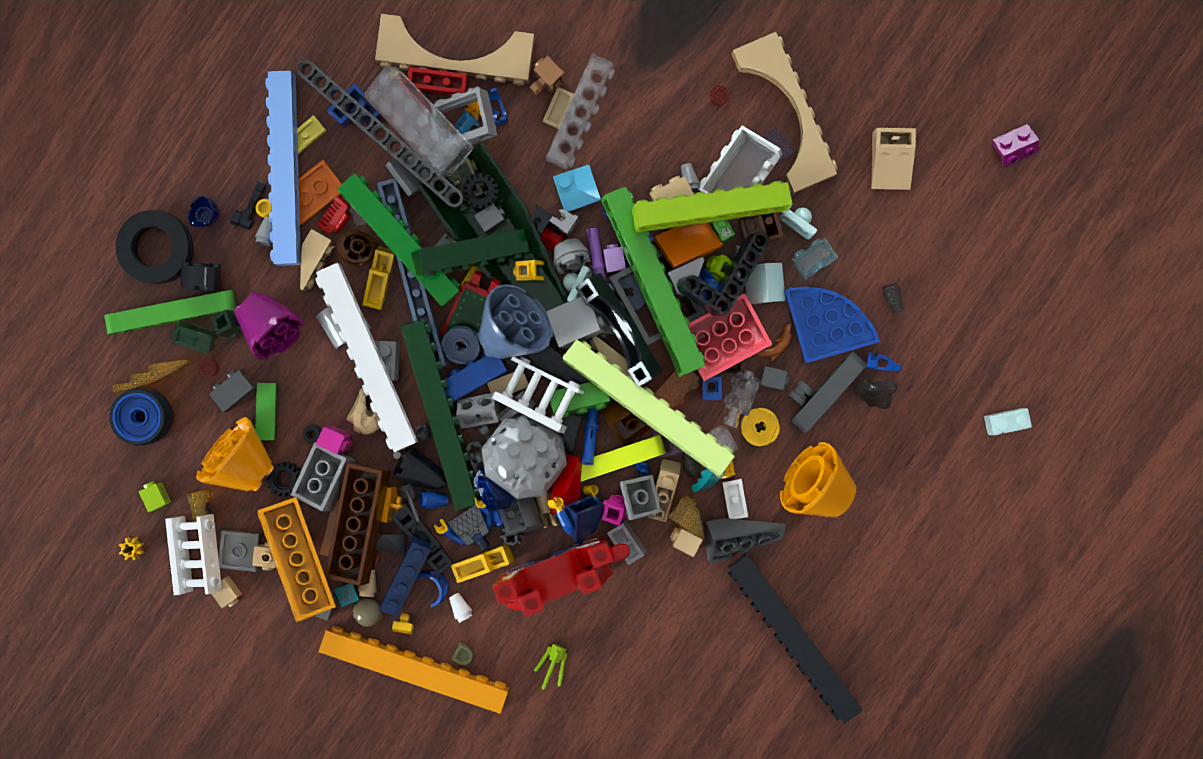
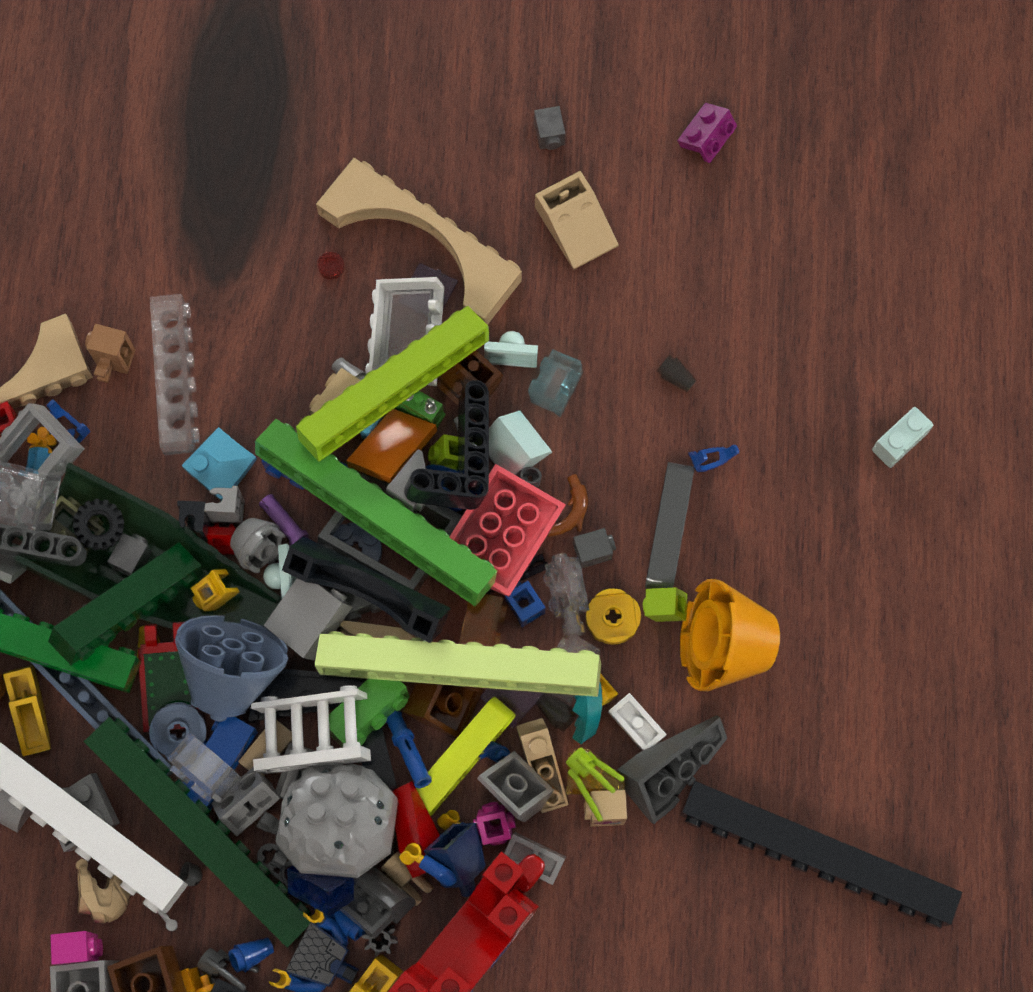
camera: 30 degrees left, 15 degrees down
black plate [303,425,322,444] -> none
black cone [392,445,447,490] -> none
tan tile [542,87,575,130] -> none
lavender brick [603,244,626,274] -> none
blue plate [784,287,880,363] -> none
dark grey wheel [788,380,815,407] -> none
clear smoke hair [853,379,897,409] -> none
none -> clear brick [167,733,241,803]
none -> dark grey hinge [520,467,542,488]
none -> flat silver brick [534,106,565,150]
none -> lime plant [566,747,624,822]
none -> lime brick [643,587,688,622]

